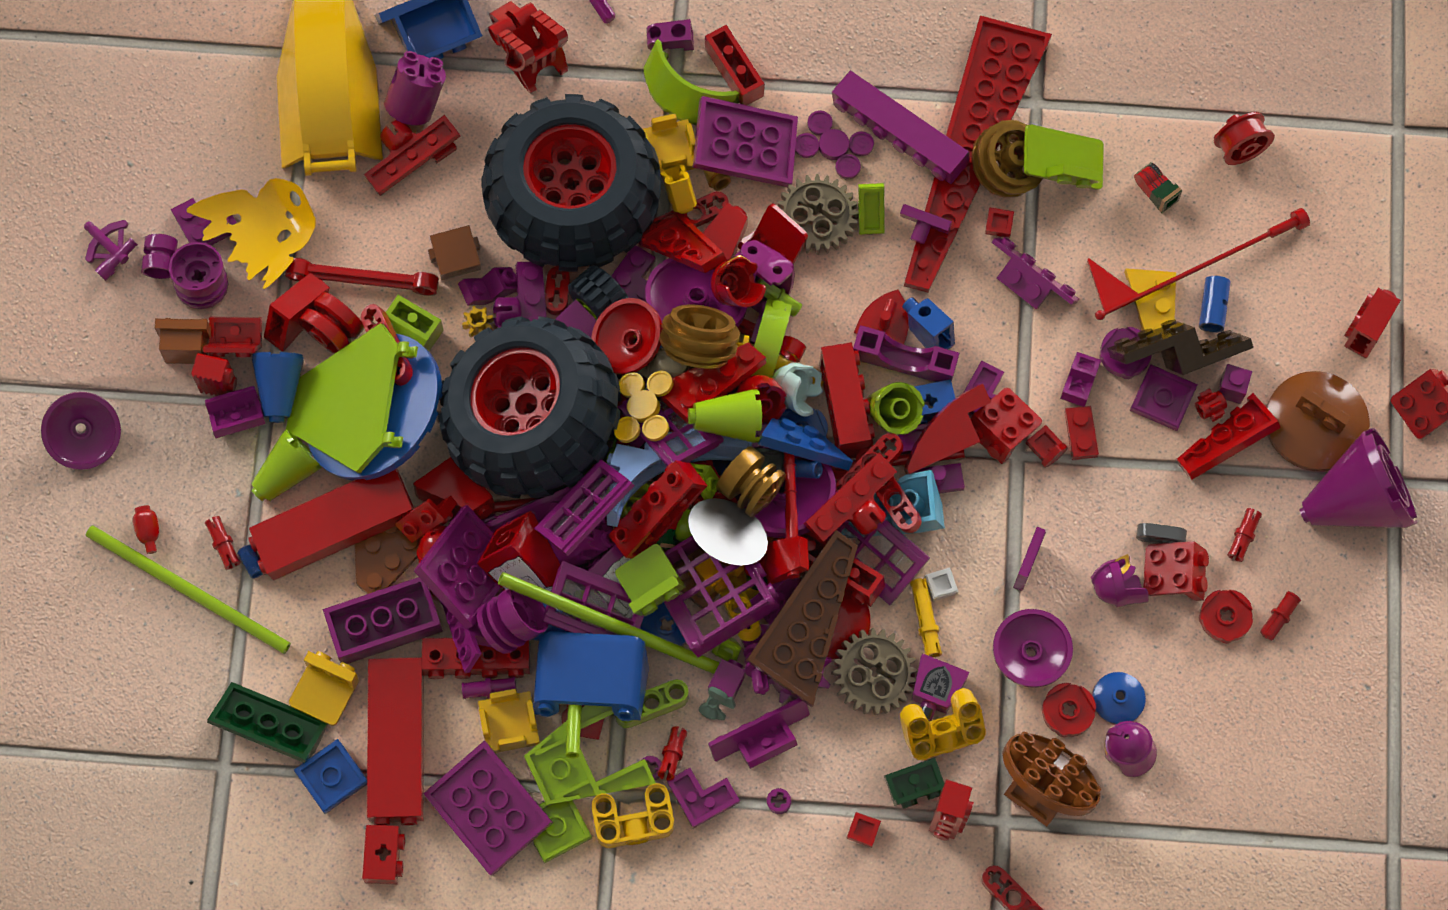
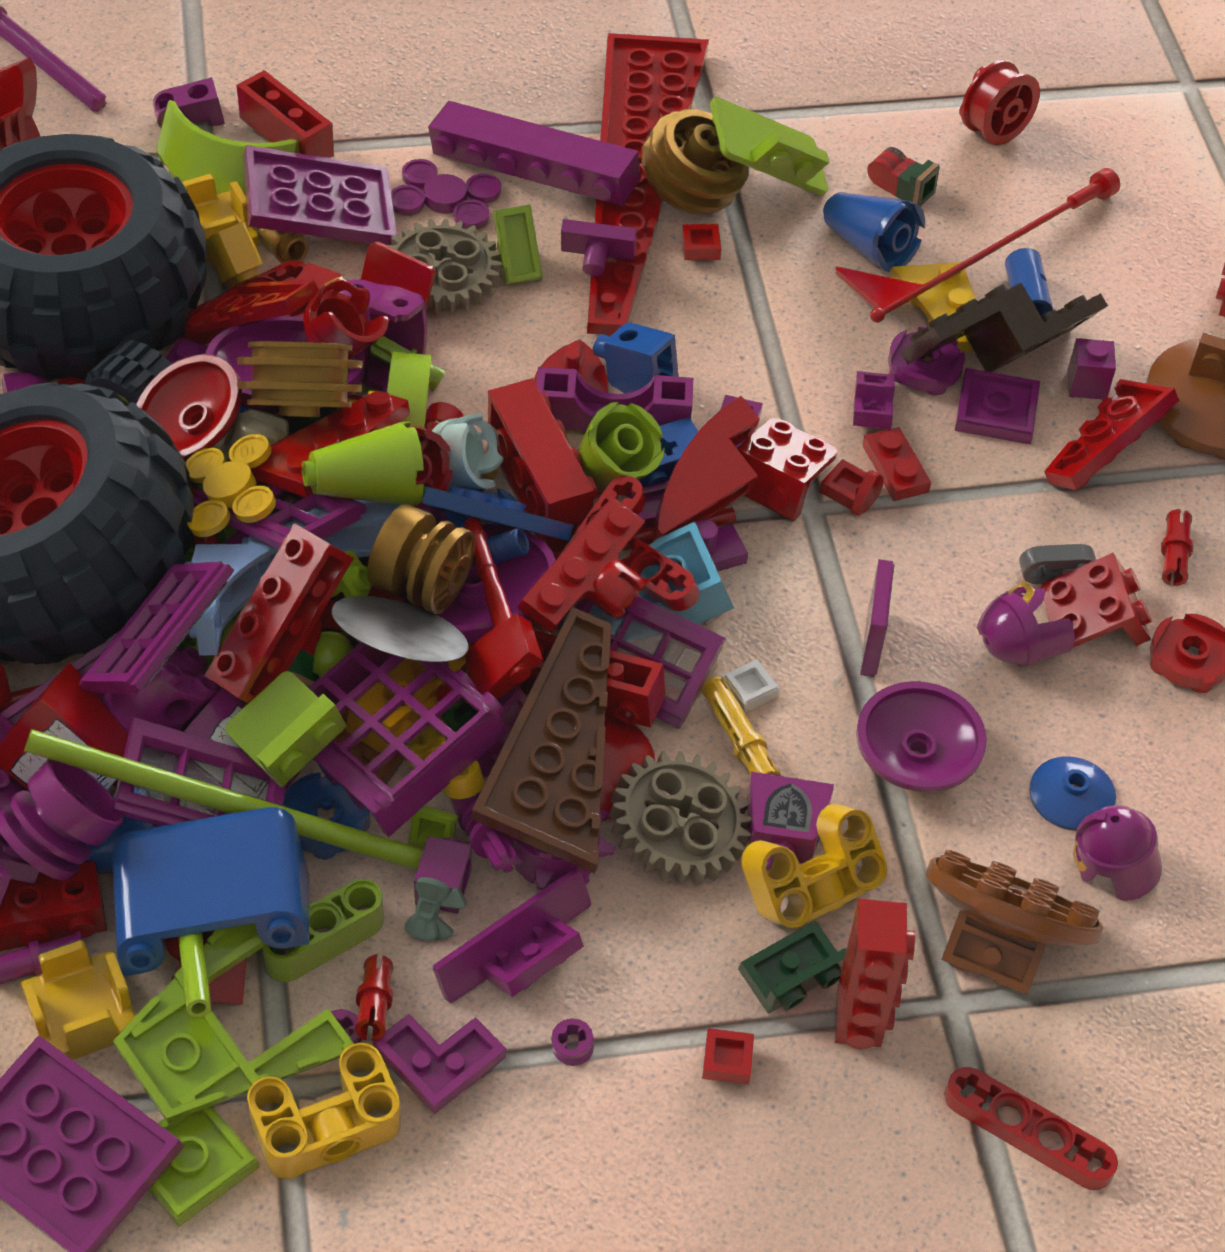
camera: 15 degrees left, 20 degrees down
magenta bracket [991,237,1079,309] -> none
red plate [1042,683,1096,737] -> none
red gear [1195,388,1227,422] -> none
none -> blue cone [823,192,926,272]

